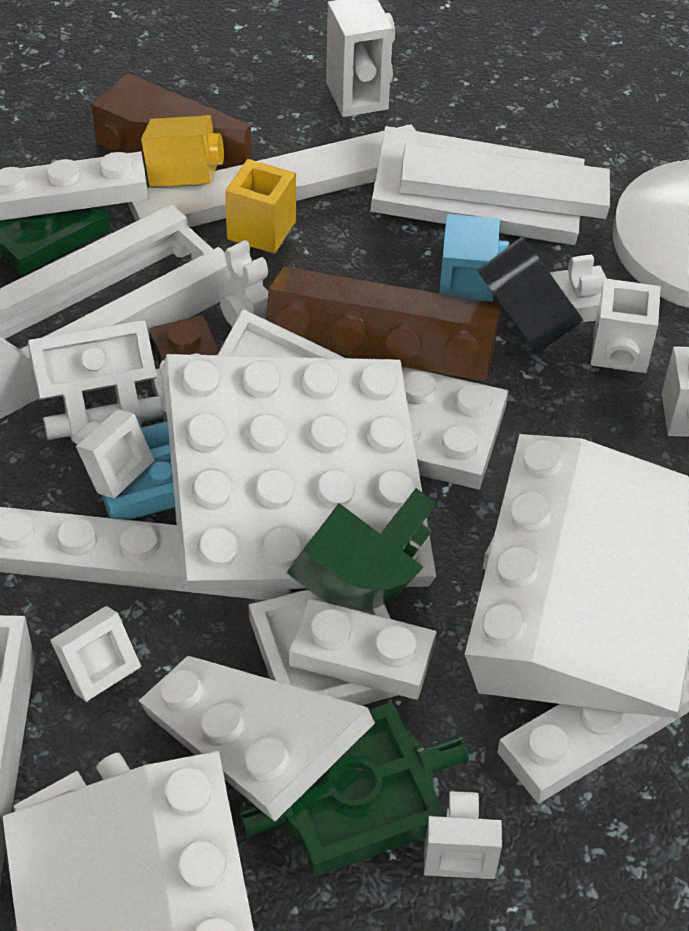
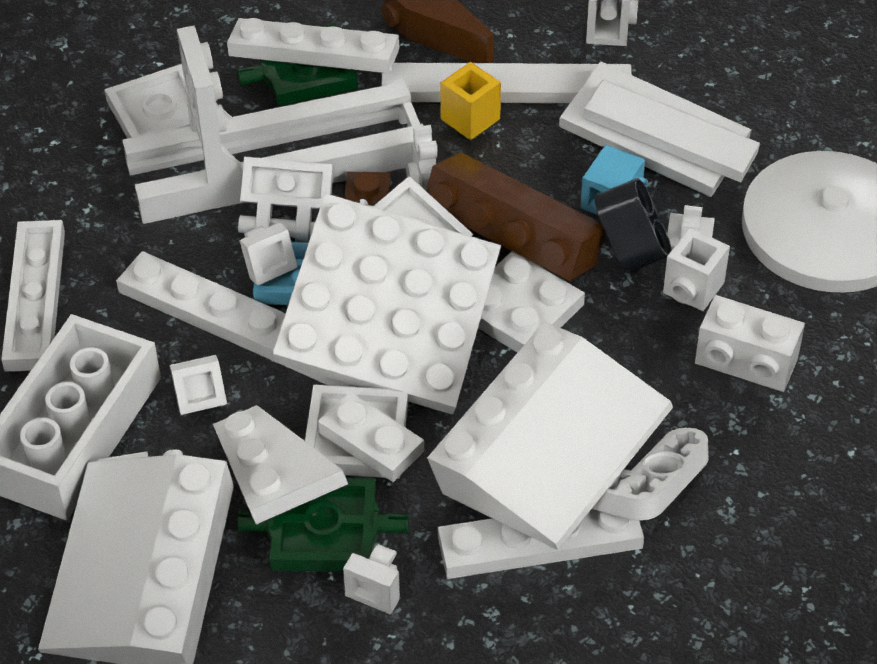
camera: 25 degrees right, 0 degrees up
yellow brick [141,115,224,187] -> none
dark green brick [287,488,437,611] -> none

